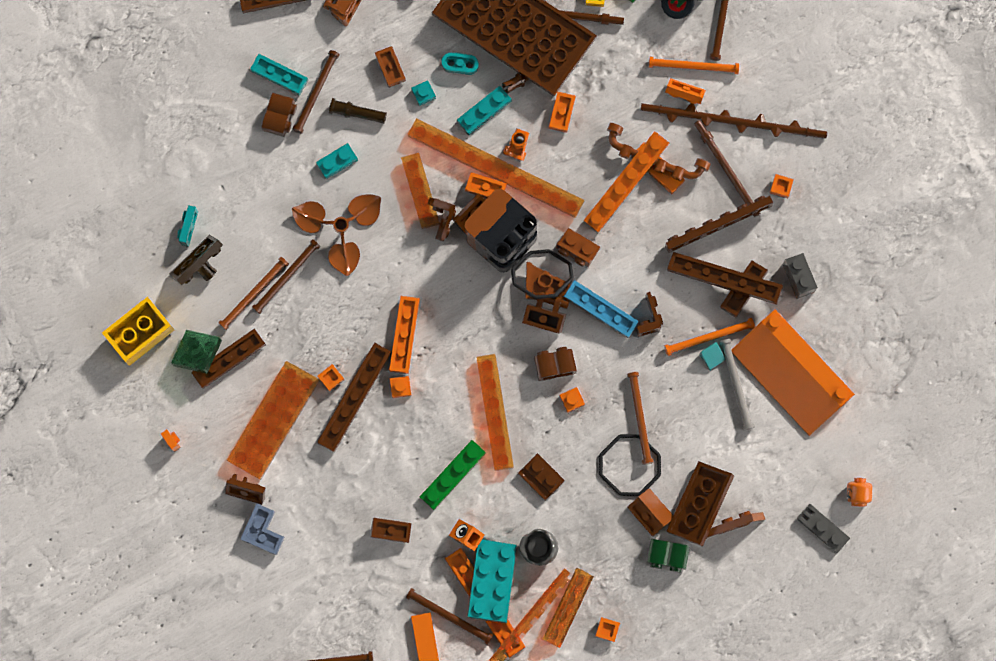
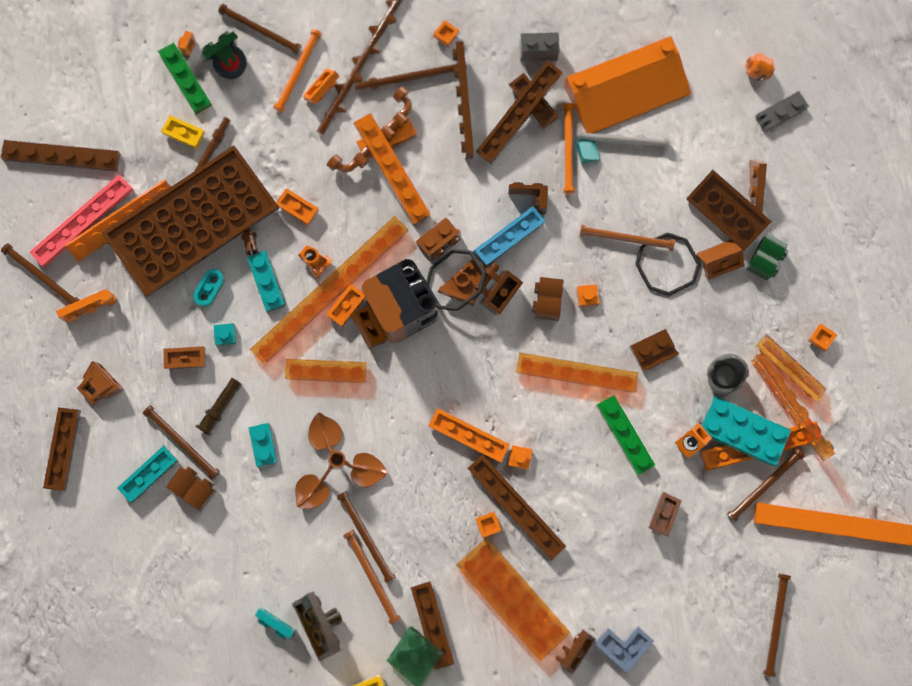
camera: 75 degrees left, 0 degrees up
reddish brown bracket [427,197,456,241] -> none

